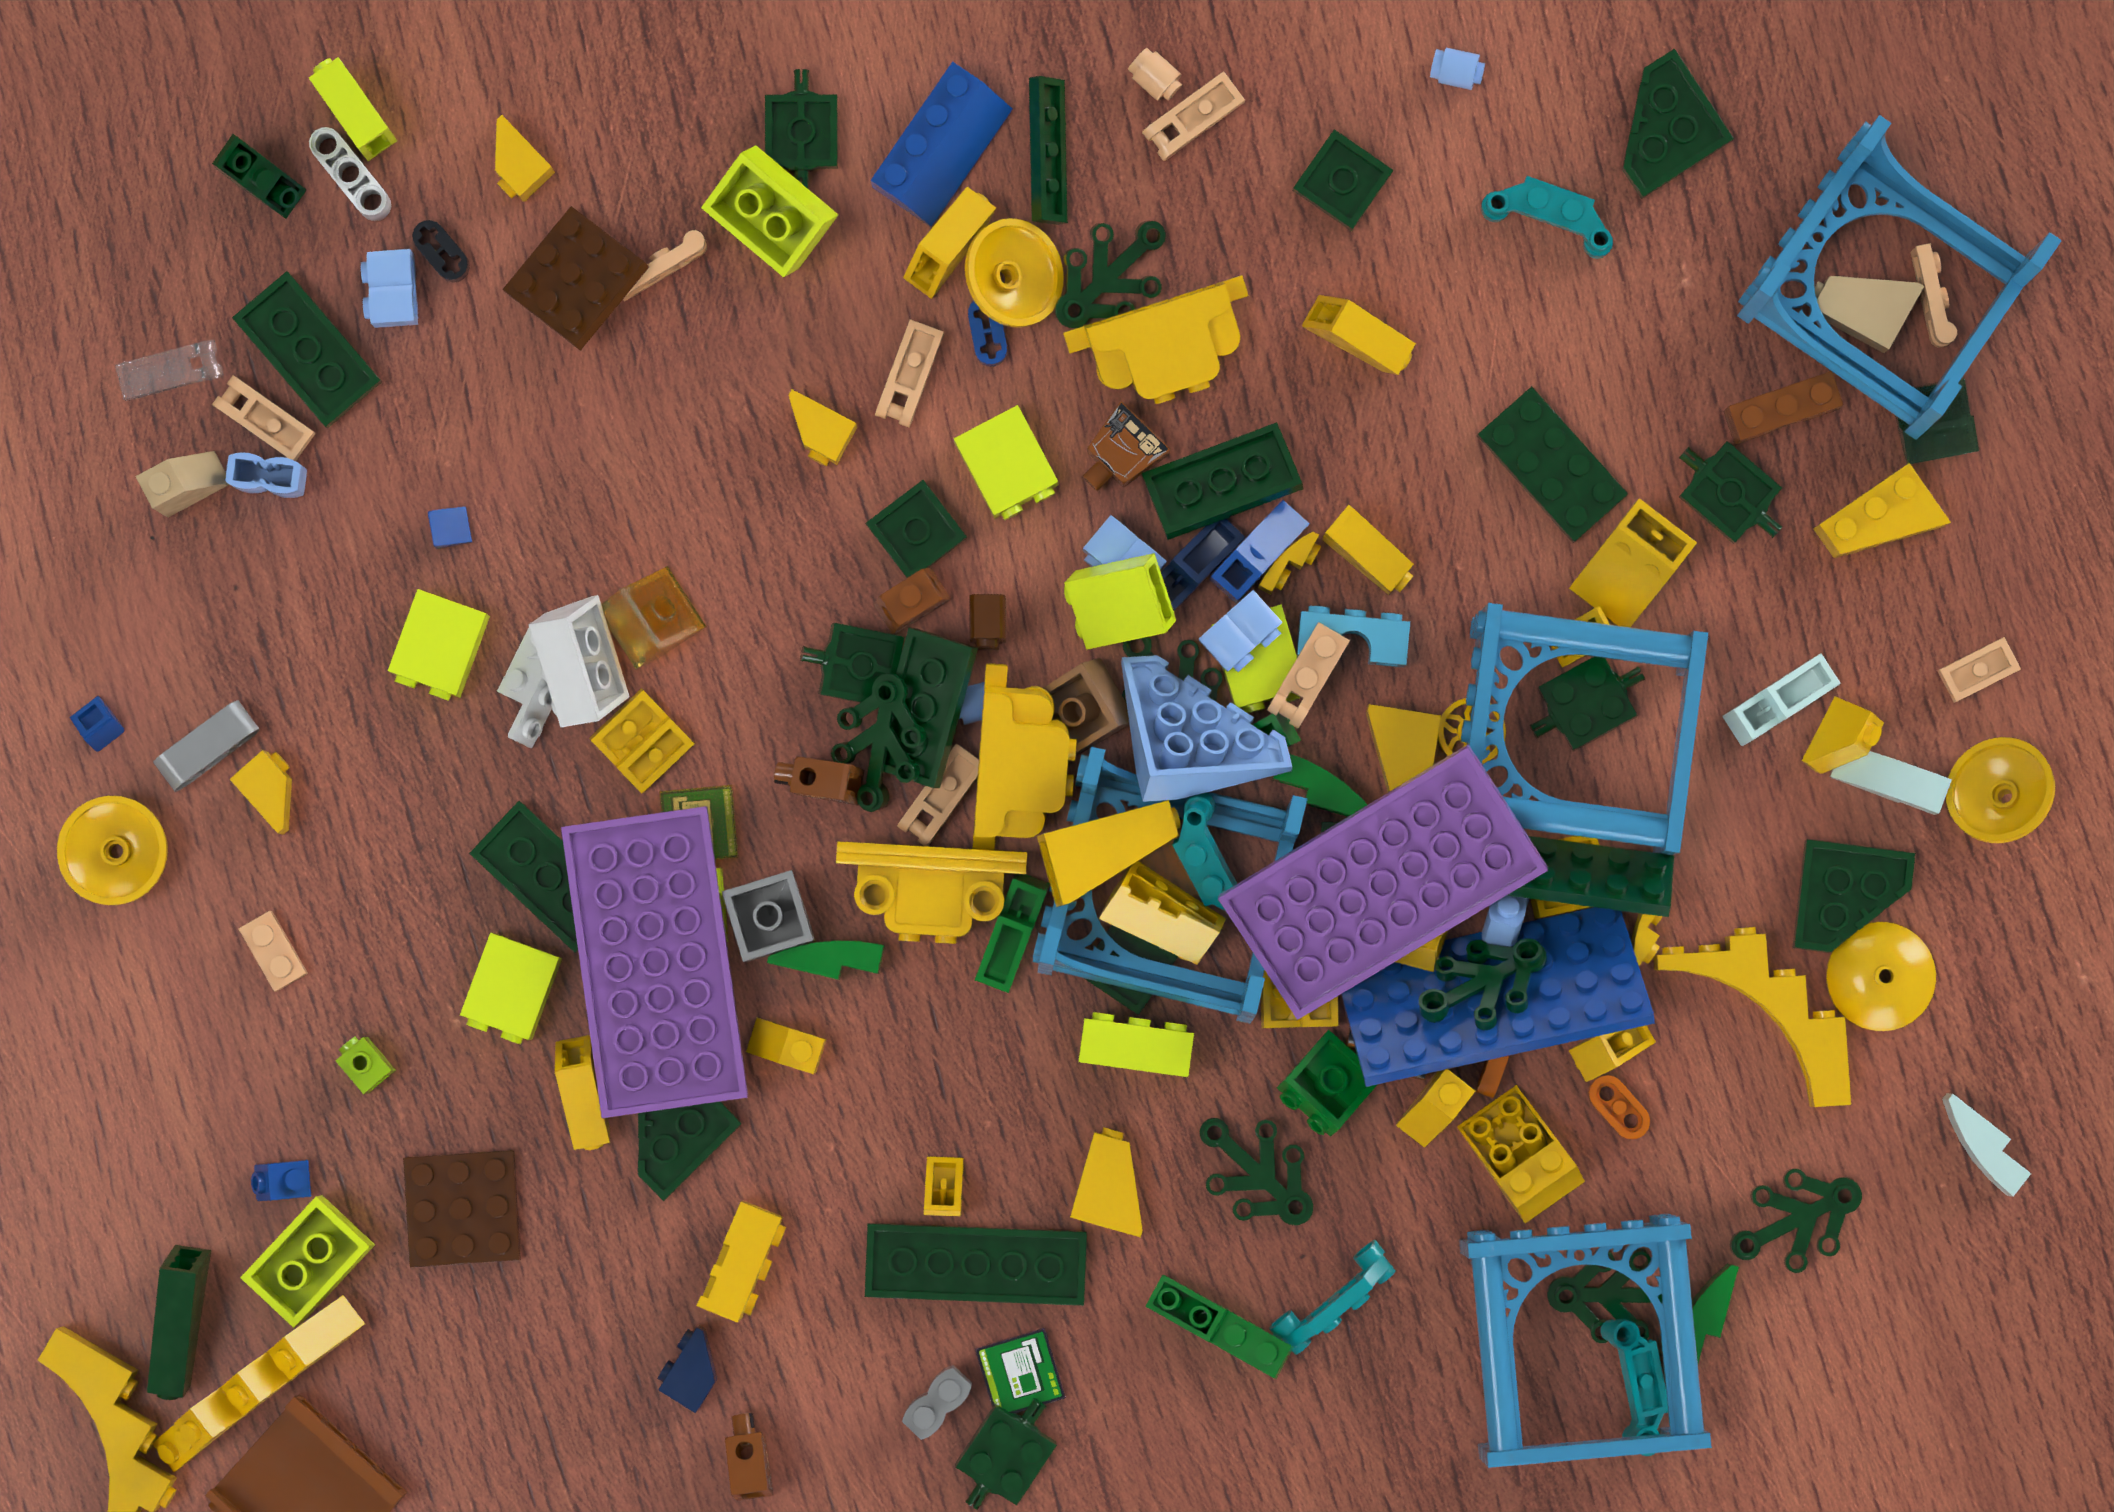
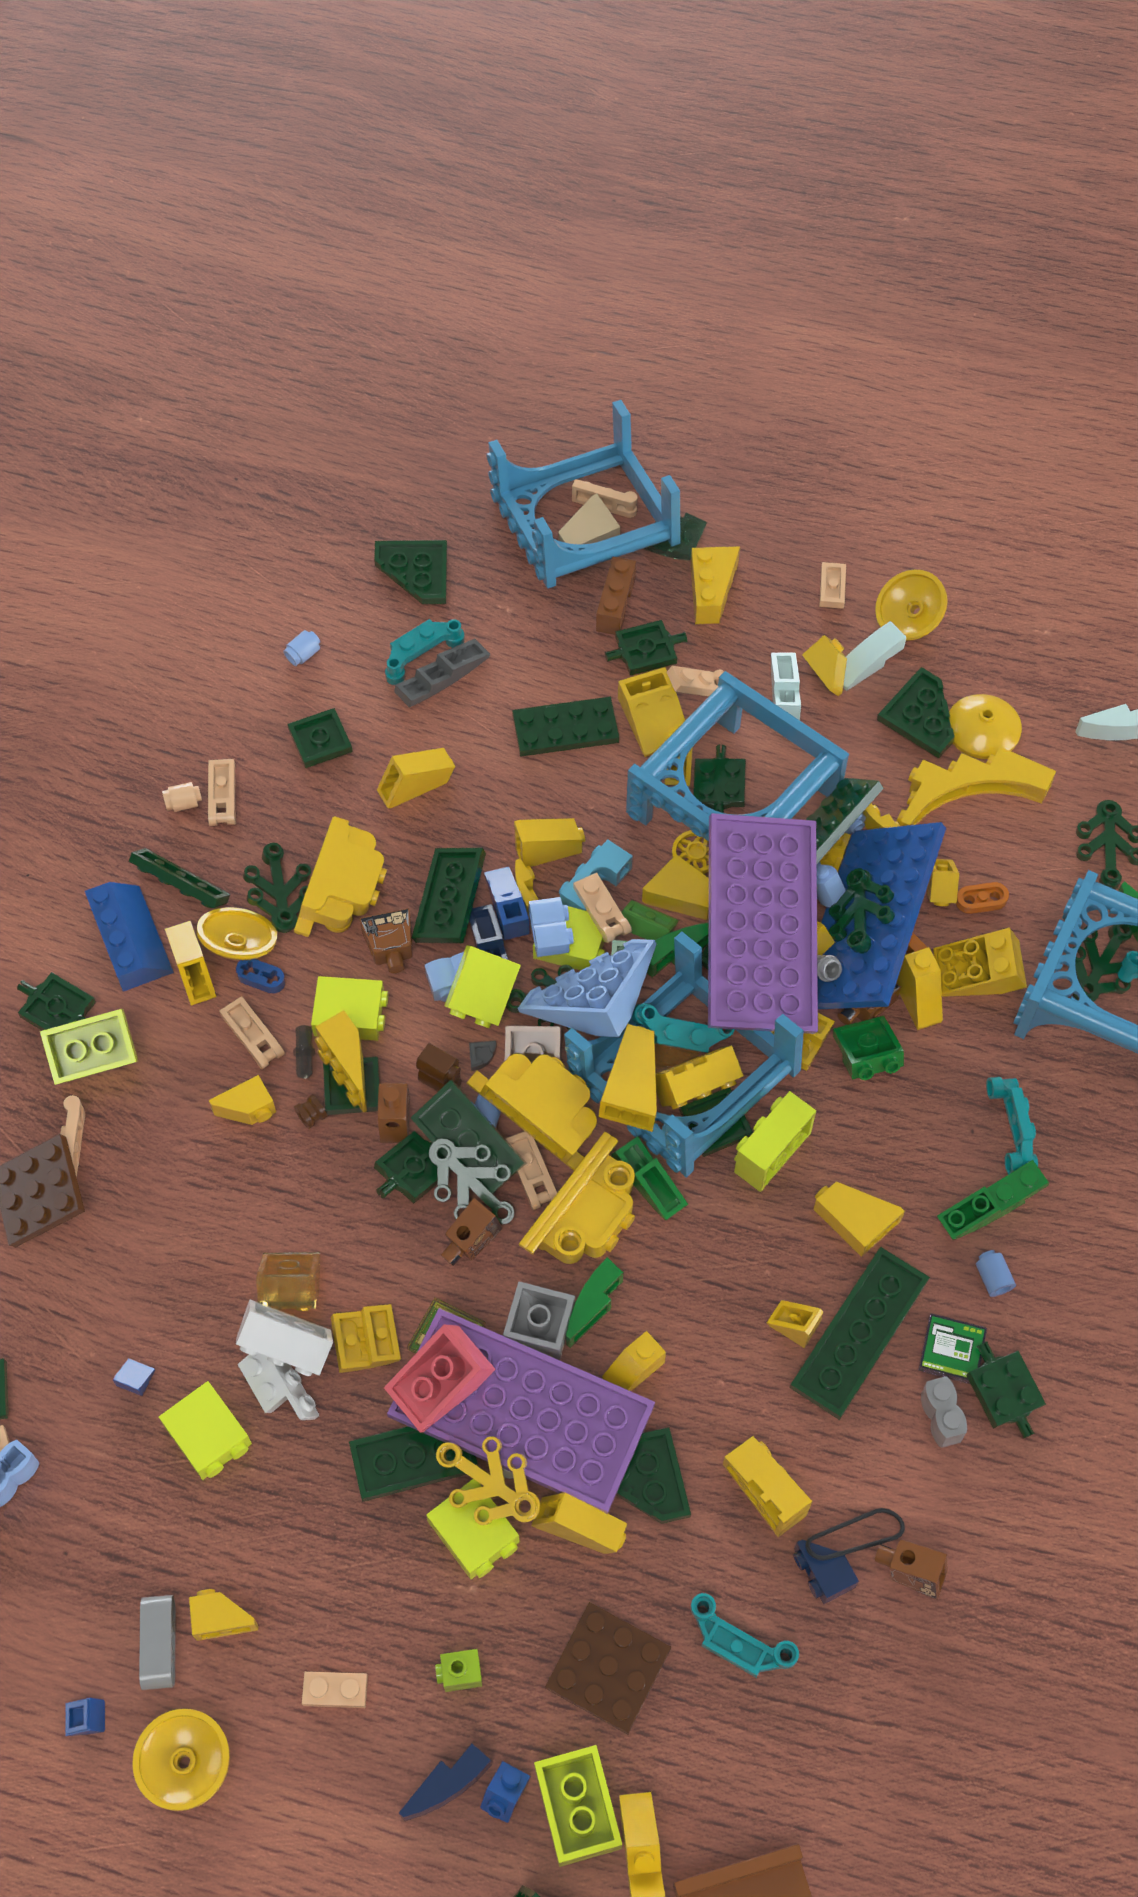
camera: 60 degrees left, 25 degrees down
dark green plant [1199,1118,1313,1225] -> none
none -> clear smoke axle [293,1025,315,1079]
none -> reddish brown wheel [294,1094,328,1129]
none -> yellow slope [315,1010,367,1113]
none -> coral slope [384,1324,496,1433]
none -> dark grey slope [394,639,490,708]
none -> dark blue slope [399,1743,492,1821]
none -> yellow plant [436,1436,541,1525]
none -> dark grey tile [469,1041,496,1071]
none -> bright green slope [621,900,679,940]
none -> light nougat plate [667,666,724,696]
none -> teal plate [691,1593,799,1678]
none -> black piece [806,1508,905,1561]
none -> light grey cone [817,955,842,982]
none -> medium blue brick [975,1250,1016,1297]

